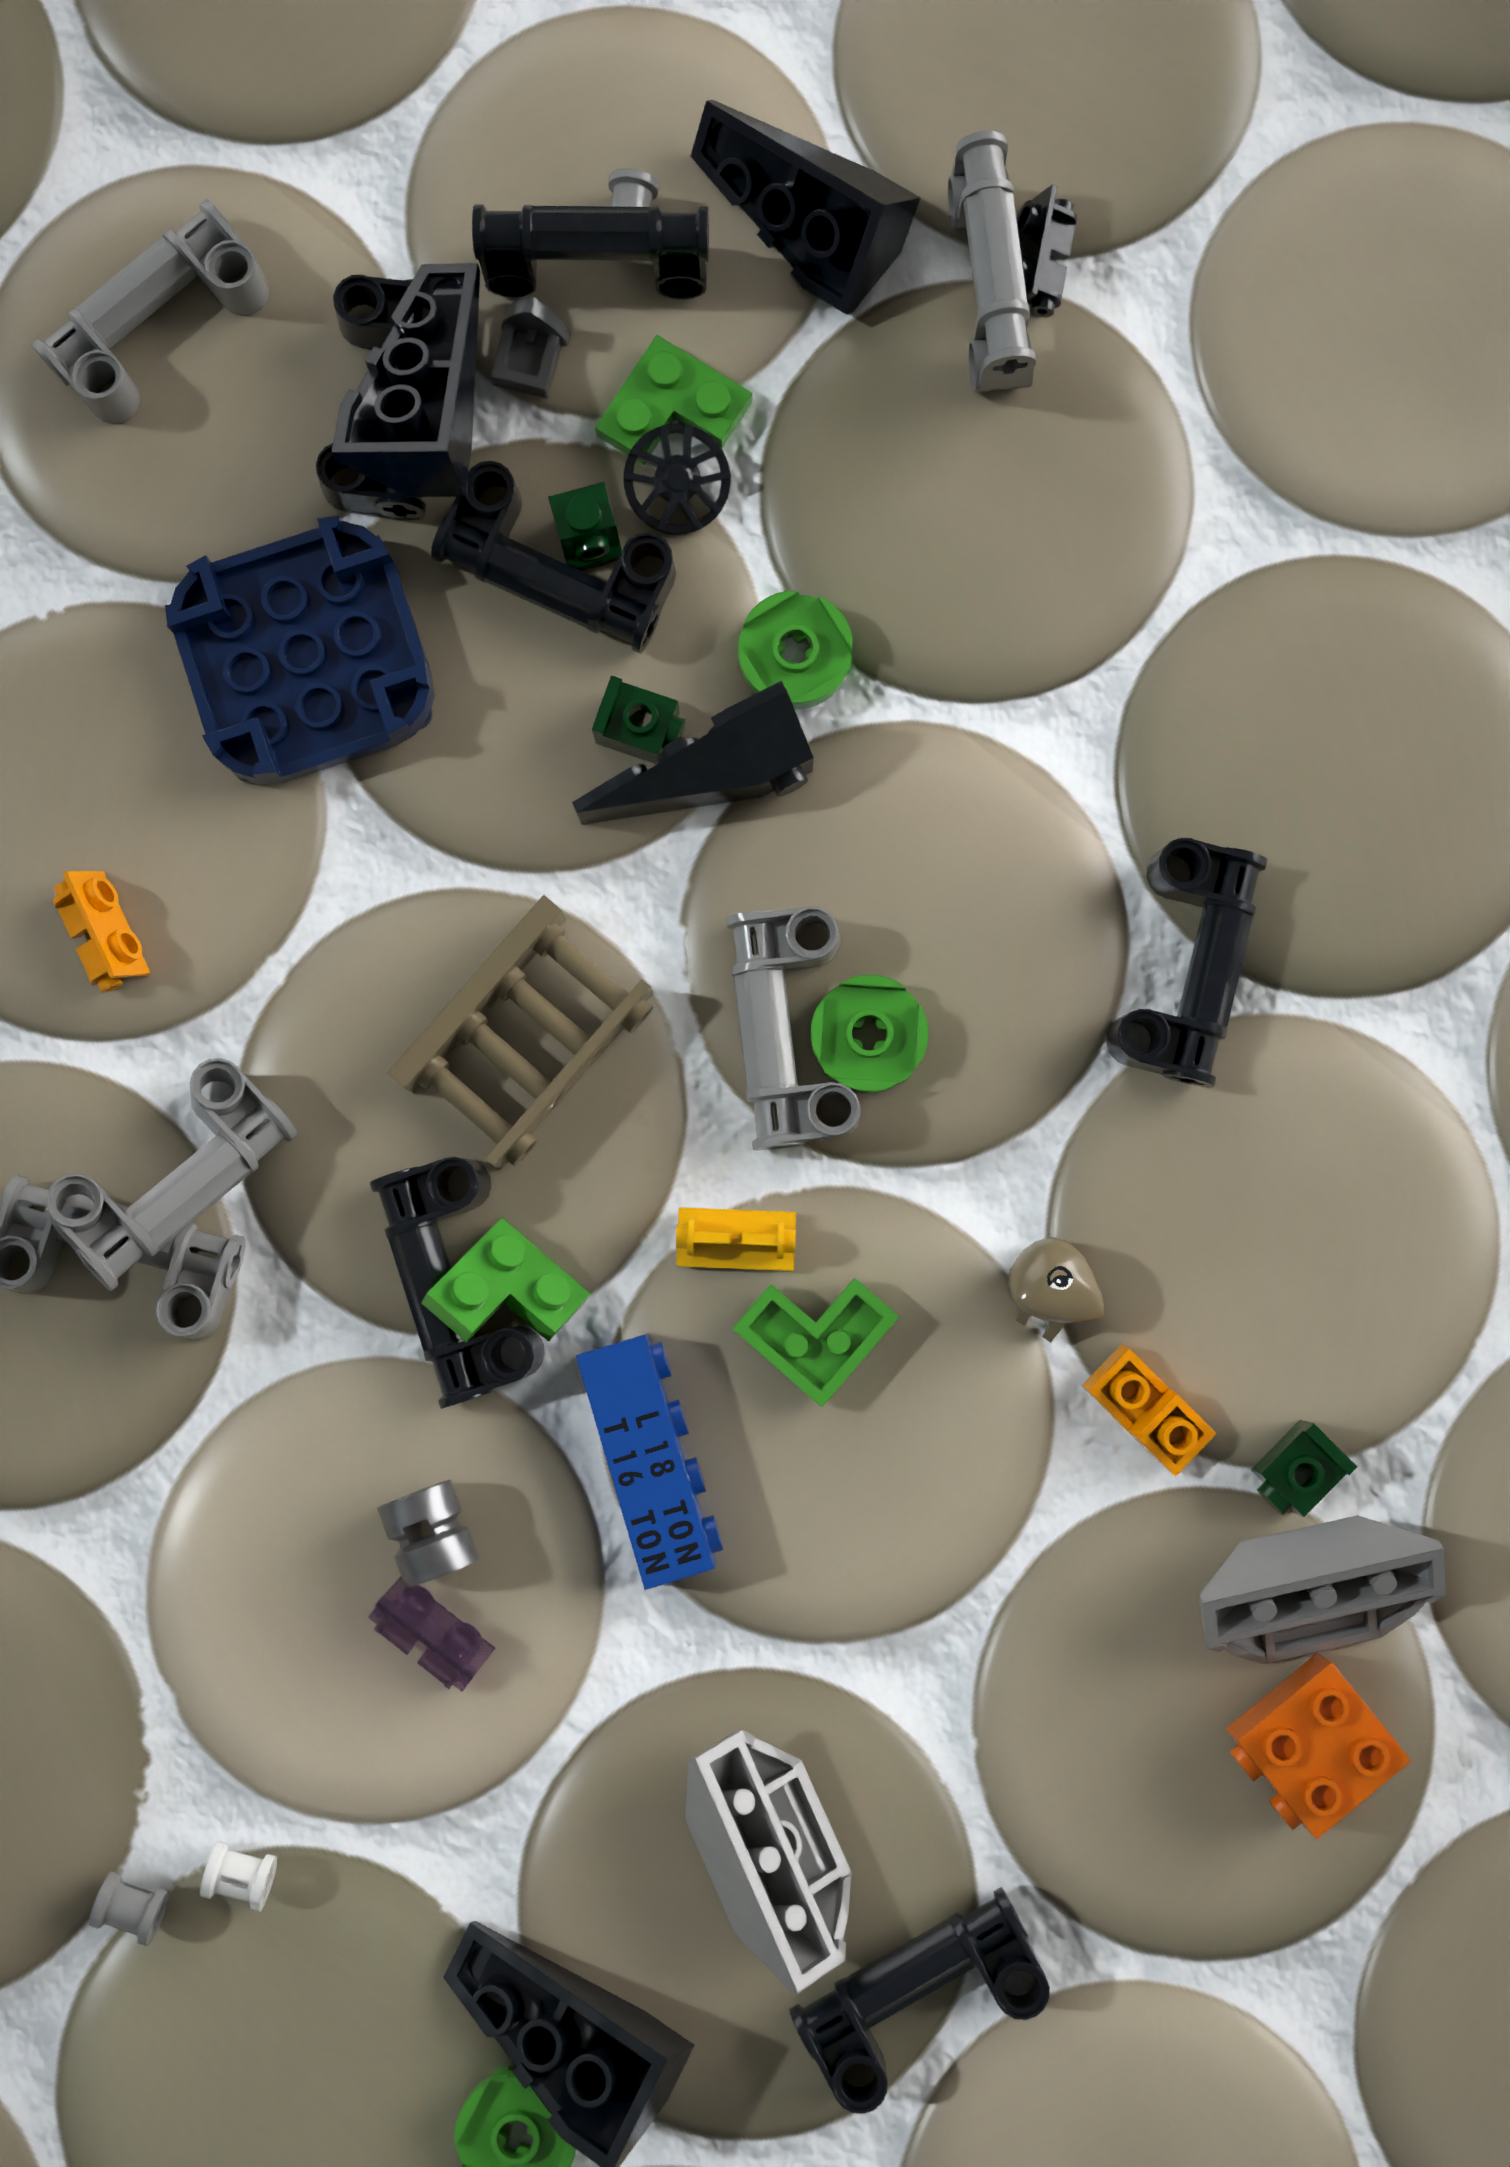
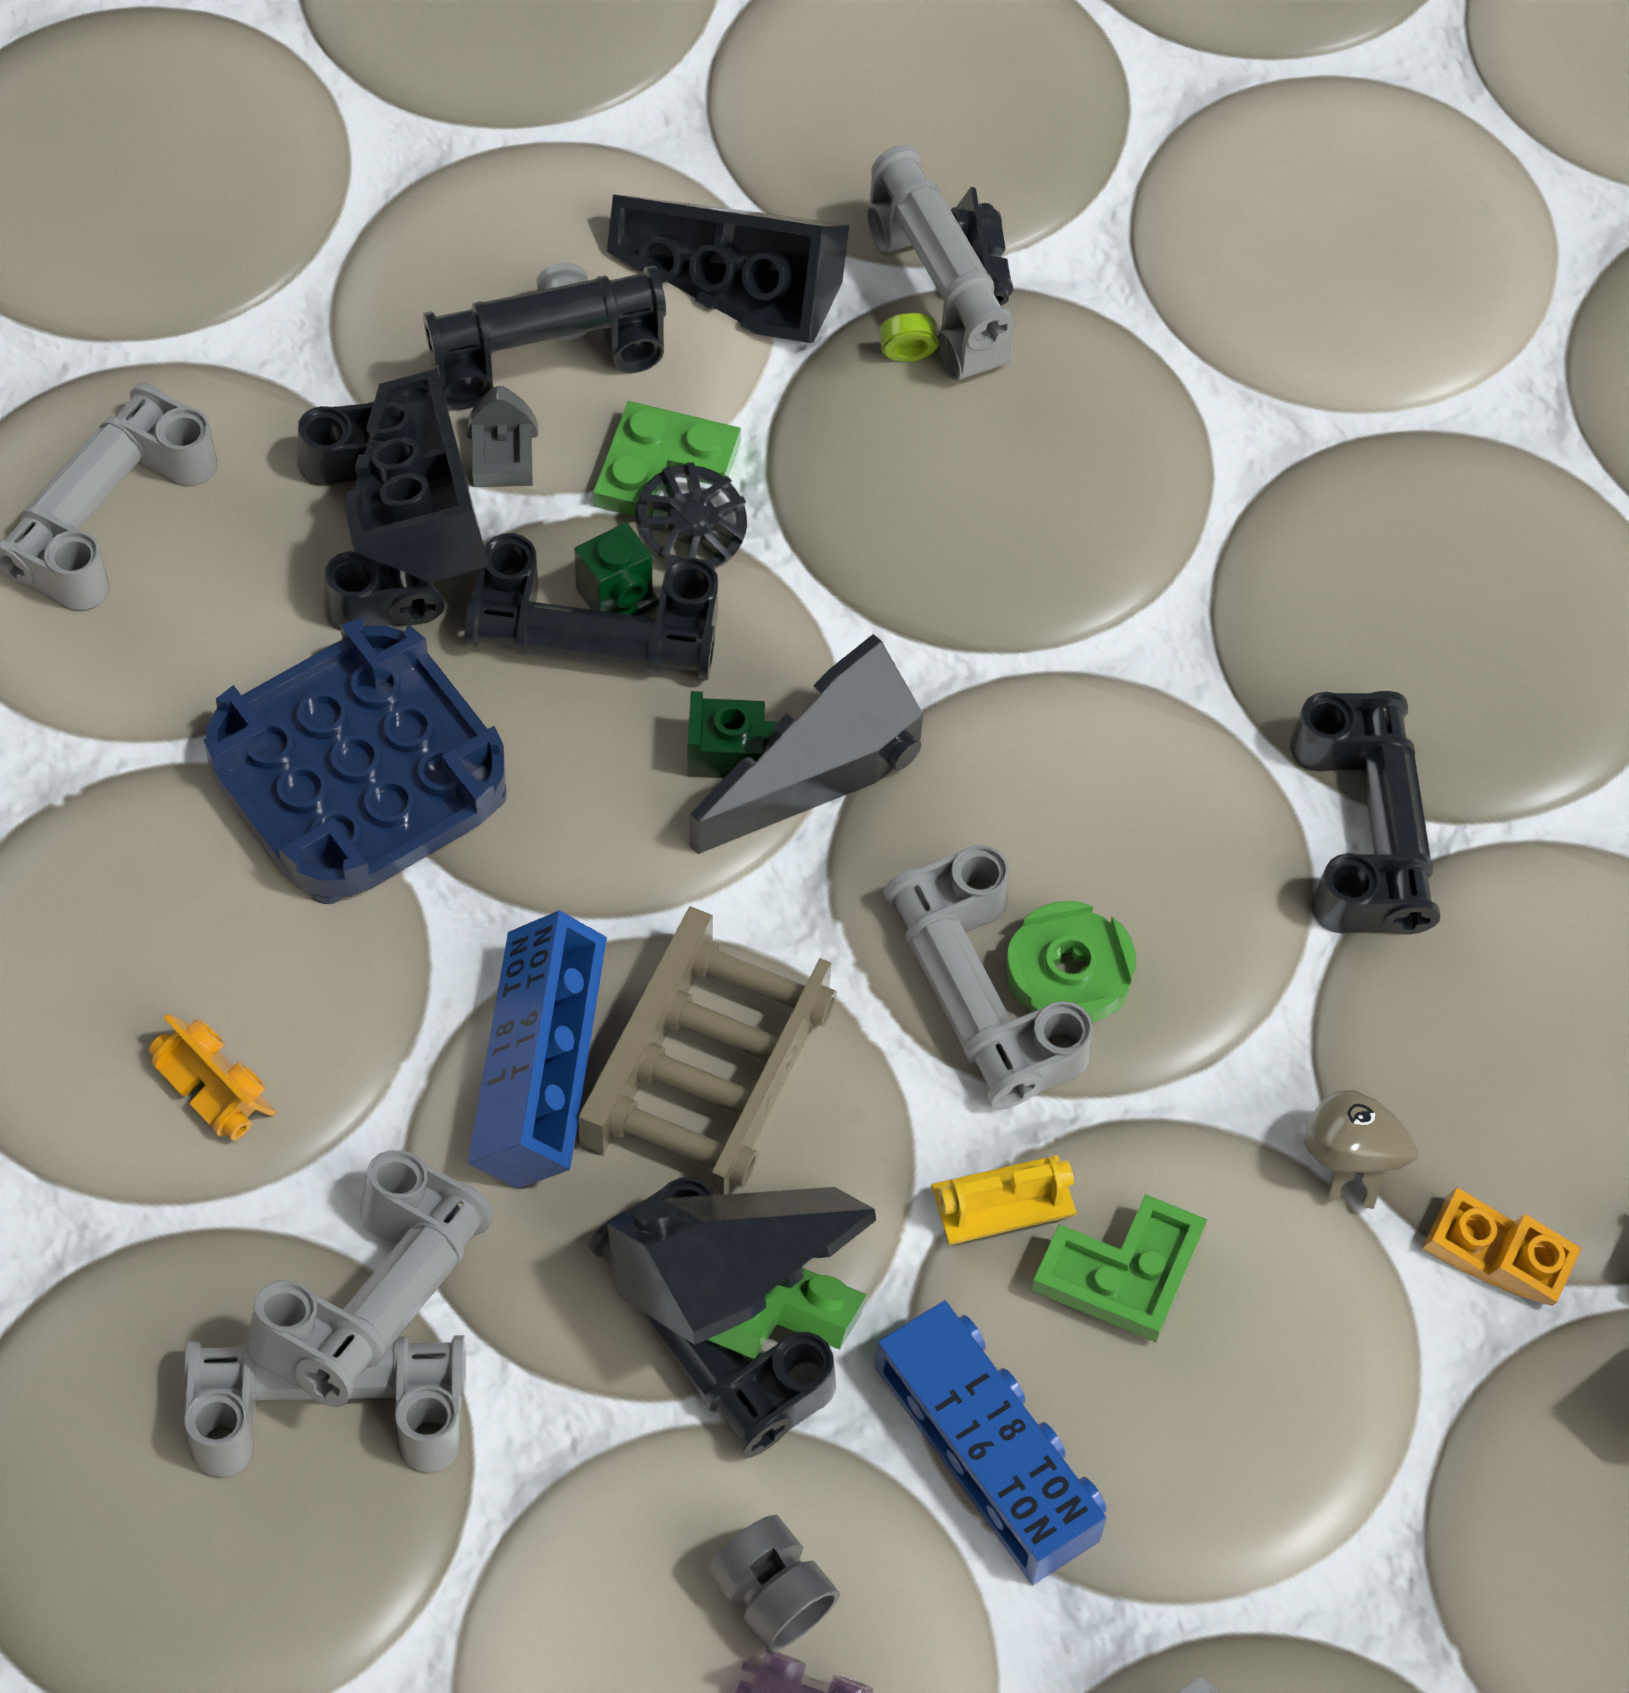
camera: 25 degrees left, 25 degrees down
bright green plate [738,591,853,709] -> none
none -> blue brick [468,910,607,1189]
none -> black wedge [607,1187,876,1345]
none -> lime tile [879,313,939,362]

